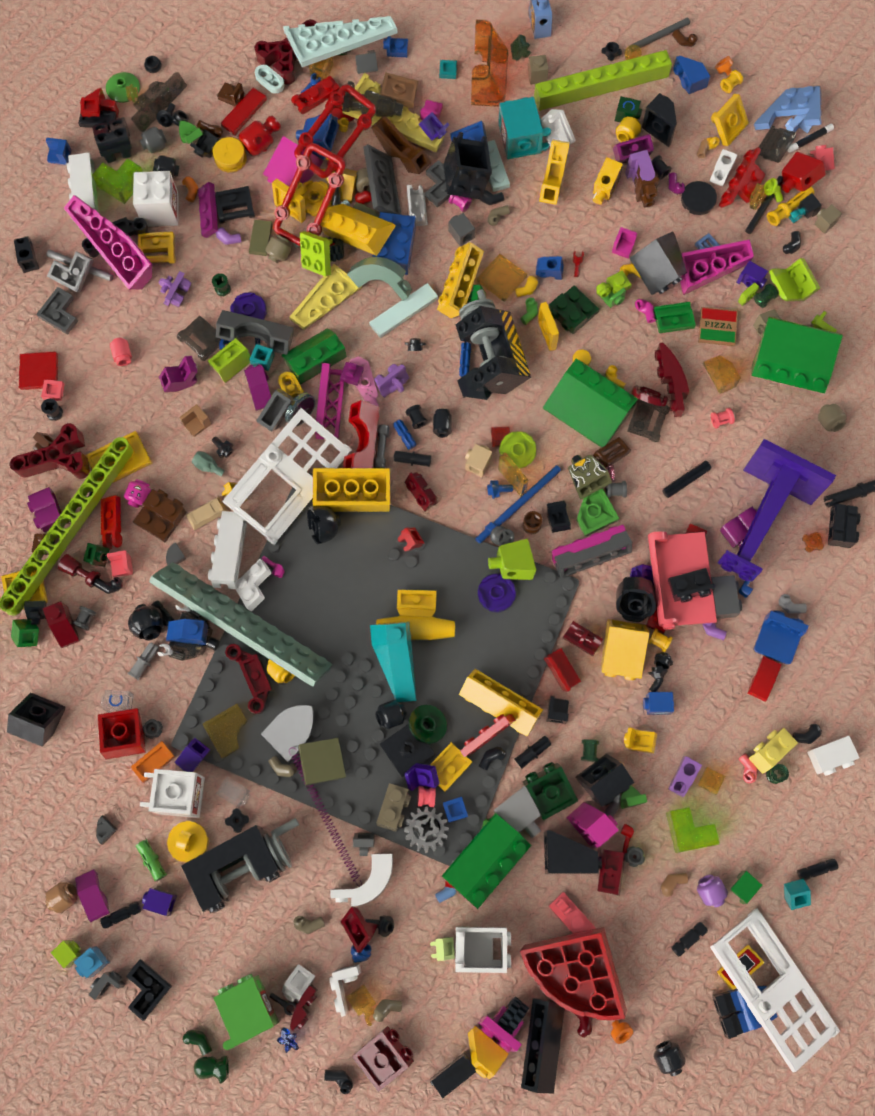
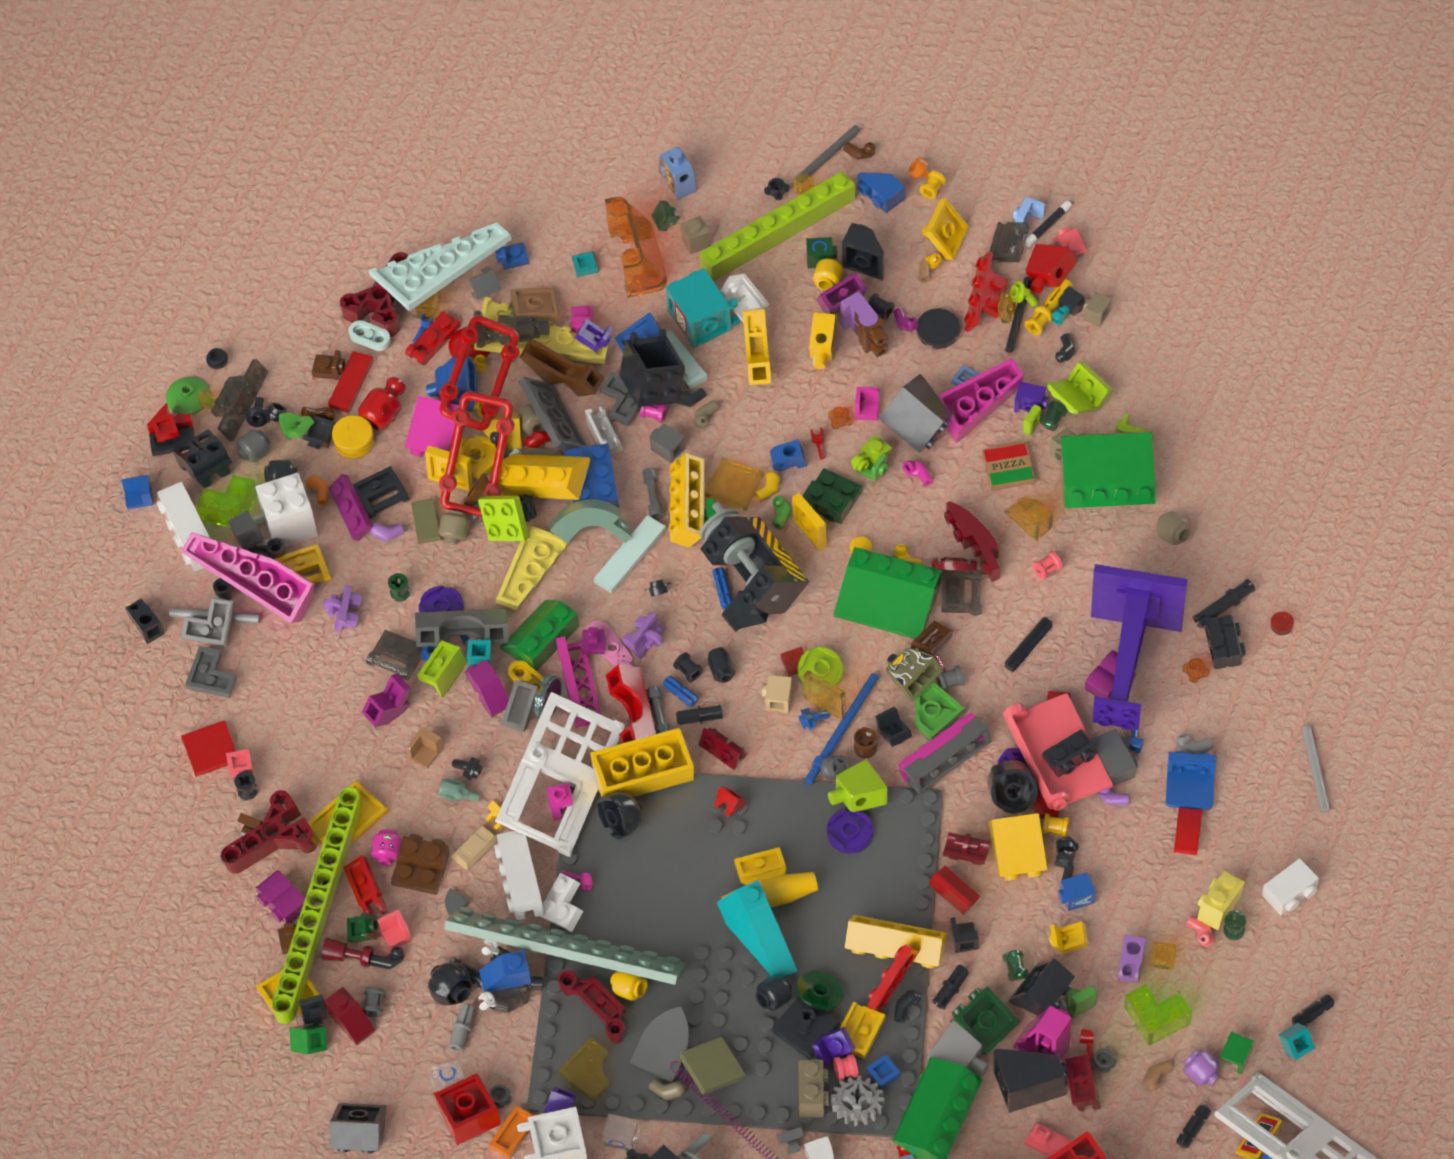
camera: 15 degrees left, 15 degrees down
coral brick [110,337,132,366] -> none
yellow arm [619,263,642,279] -> none
green plate [654,302,696,334] -> none
white leg [709,149,737,187] -> none
medium blue wing [754,86,822,130] -> none
black arm [793,724,822,744] -> none
none -> dark grey panel [228,511,264,550]
none -> reddish brown tile [464,473,489,506]
none -> dark pink bracket [546,783,573,821]
none -> dark grey bar [642,468,663,520]
none -> clear orange plate [828,407,853,429]

